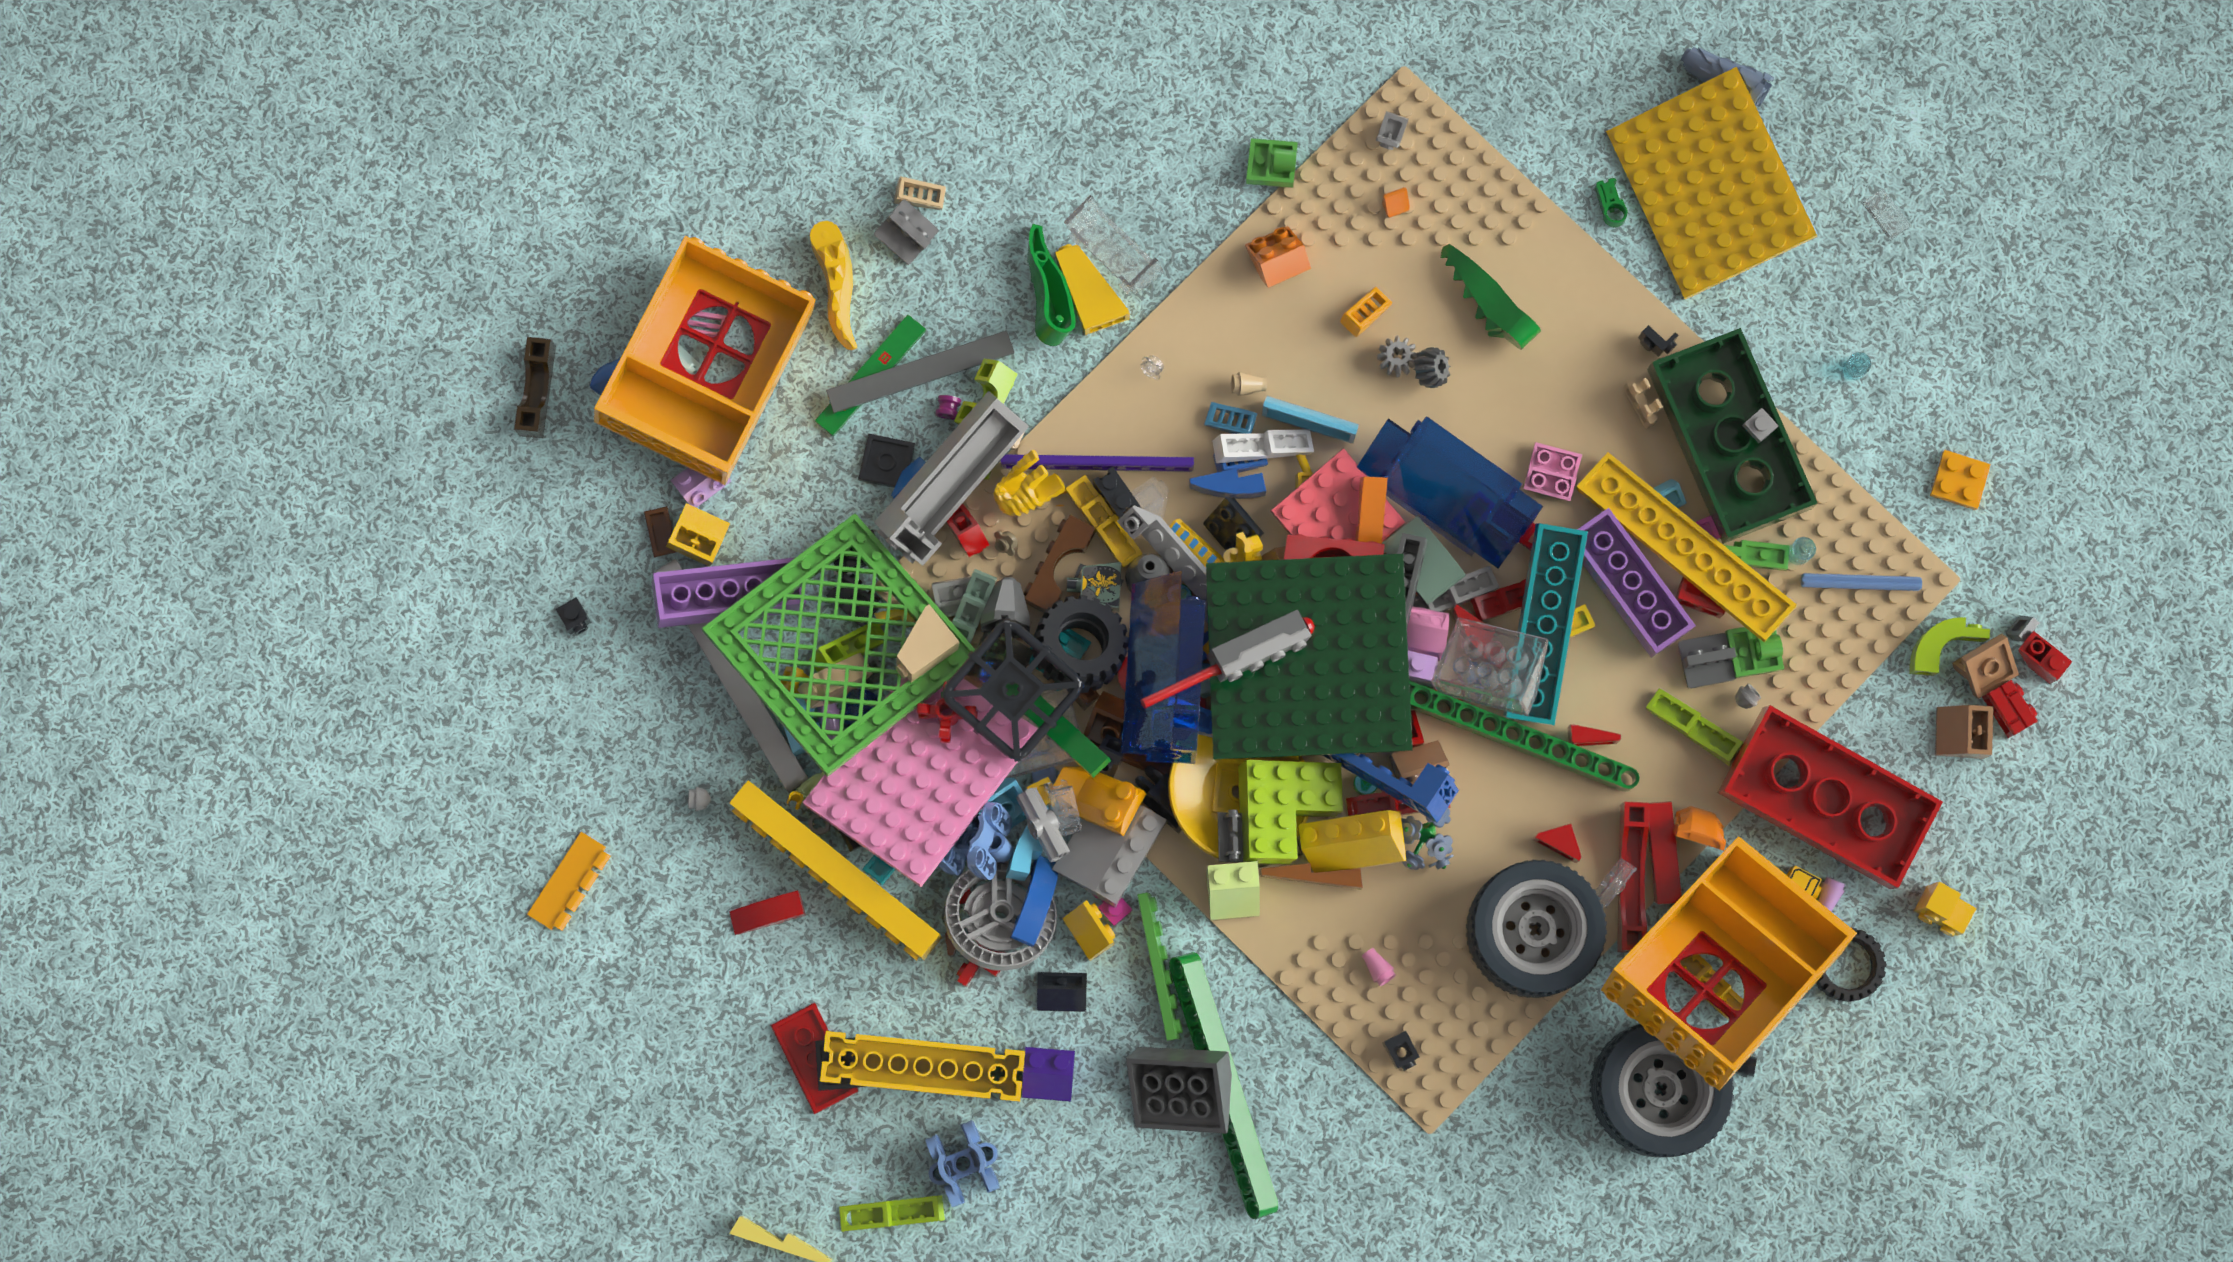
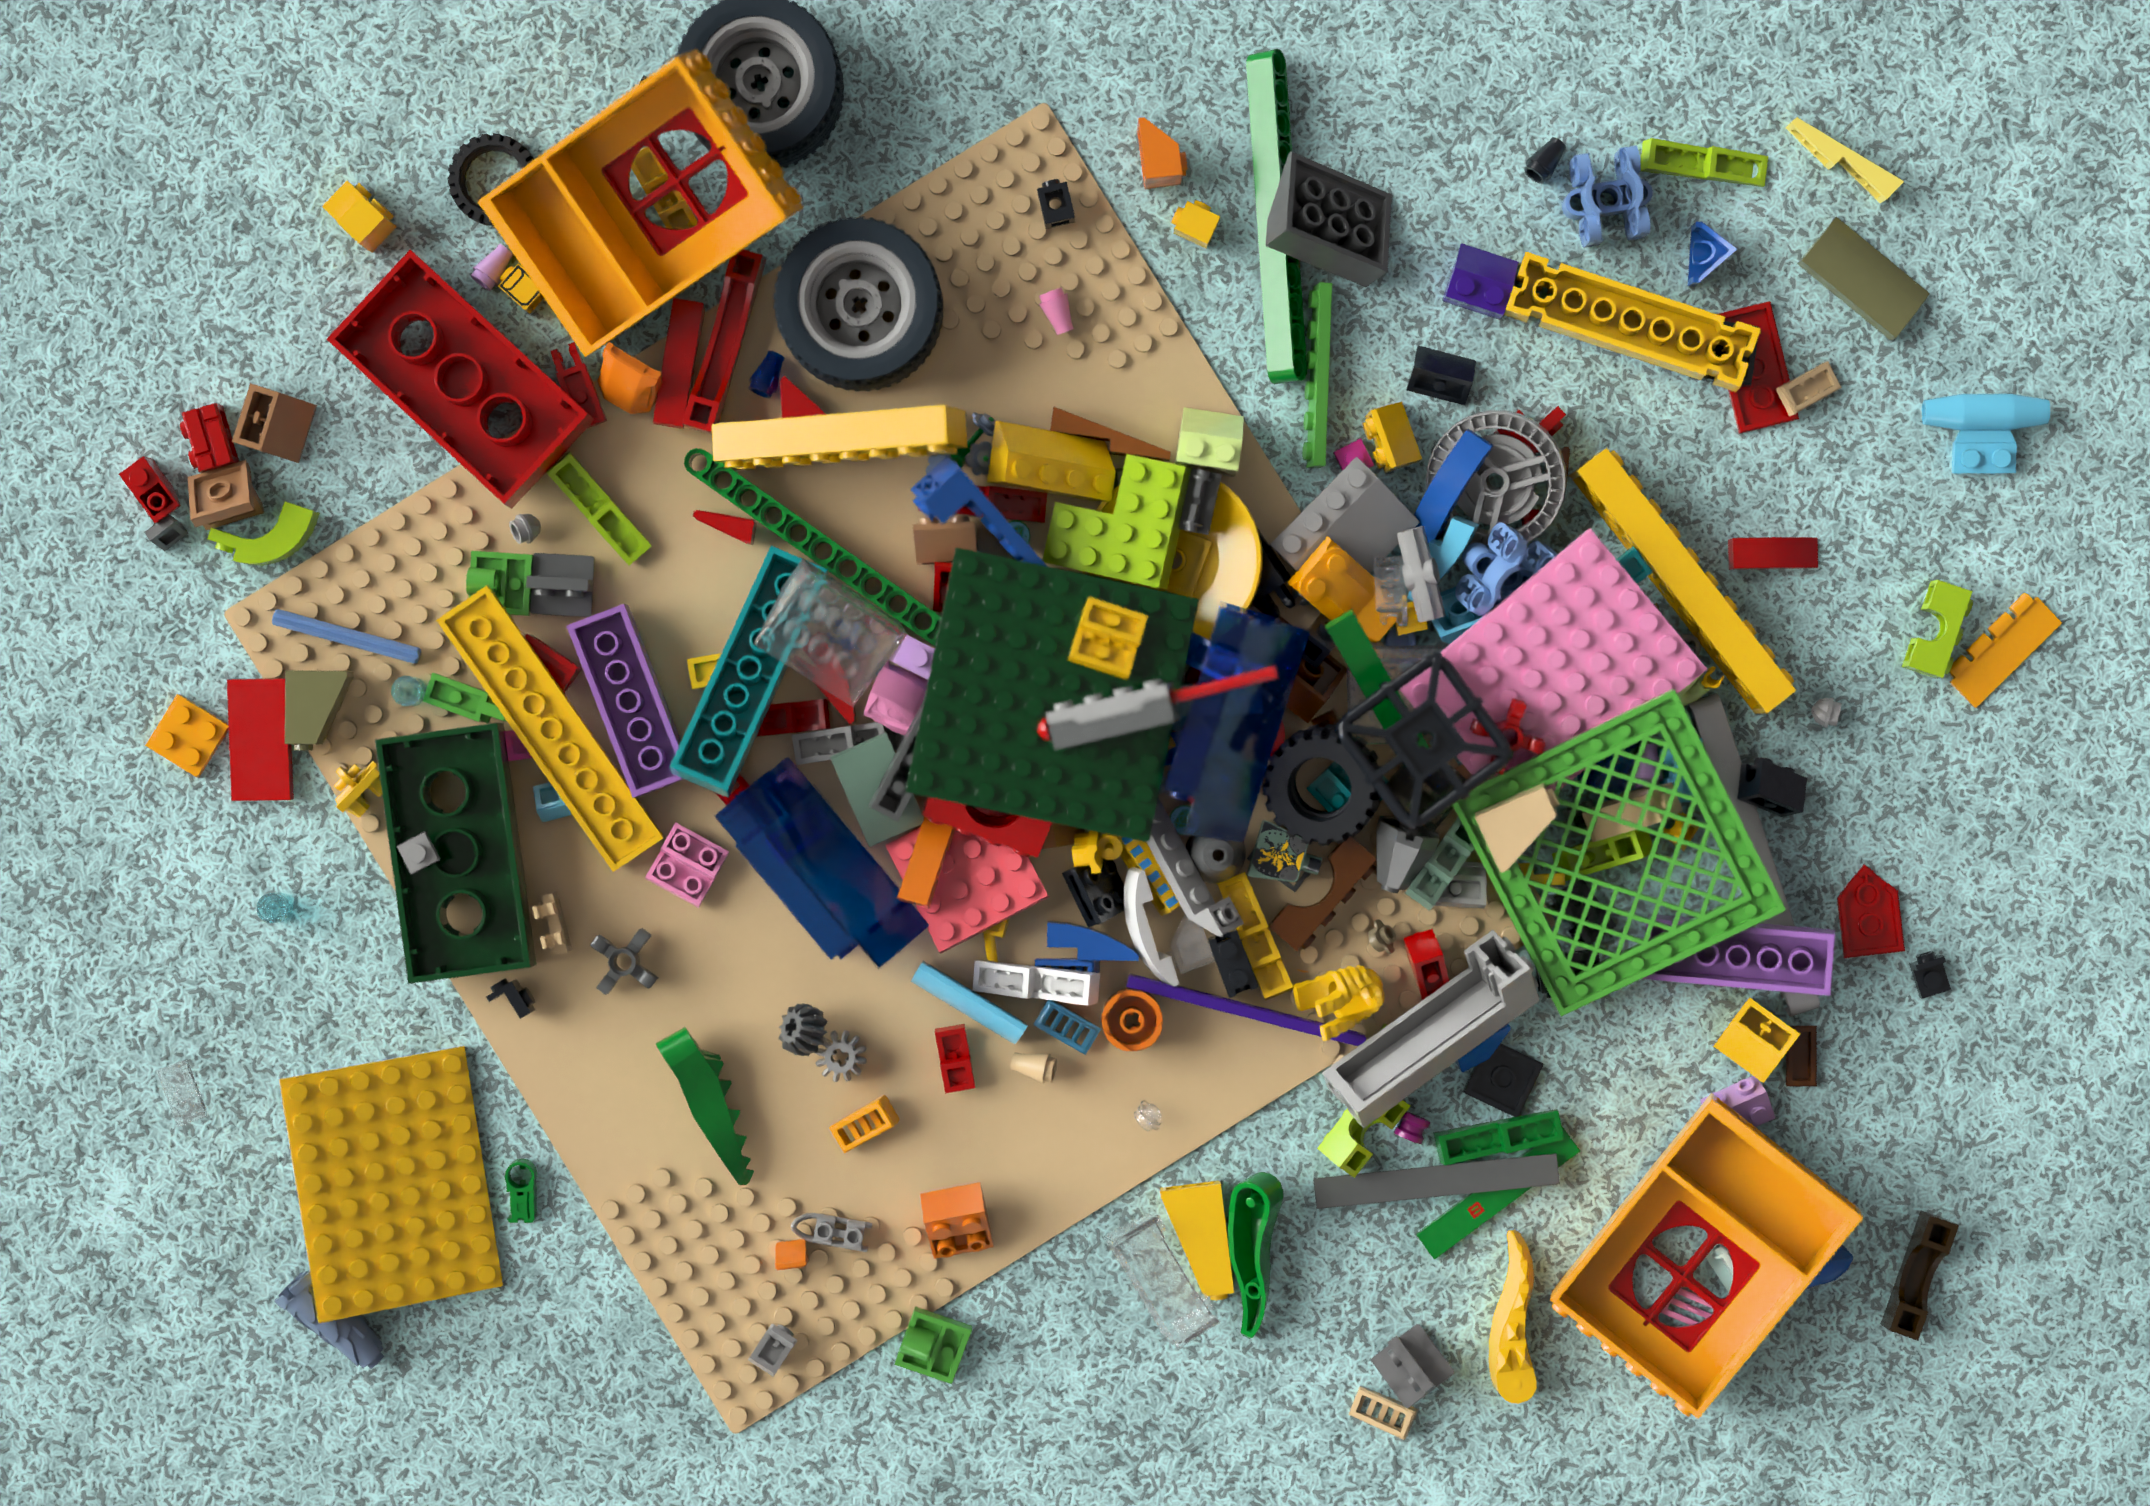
camera: 170 degrees left, 10 degrees up
clear plate [1595,858,1637,908] -> none
none -> red tile [227,678,294,801]
none -> olive slope [285,670,354,750]
none -> yellow hips [334,761,382,818]
none -> red hinge [551,342,607,429]
none -> dark grey pin [590,928,659,995]
none -> yellow brick [712,405,967,470]
none -> clear blue cone [748,351,785,398]
none -> light grey piece [791,1213,872,1252]
none -> red slope [935,1024,975,1094]
none -> yellow slope [1068,597,1148,680]
none -> orange brick [1101,988,1163,1051]
none -> white slope [1124,867,1179,986]
none -> orange slope [1137,117,1187,189]
none -> yellow brick [1171,200,1221,249]
none -> green slope [1433,1109,1564,1166]
none -> black cone [1524,137,1566,184]
none -> blue slope [1688,222,1737,287]
none -> black brick [1737,758,1807,817]
none -> tan plate [1776,361,1841,416]
none -> olive slope [1797,217,1930,341]
none -> red tile [1837,864,1905,958]
none -> lime arch [1902,580,1973,679]
none -> medium azure plate [1922,394,2050,473]

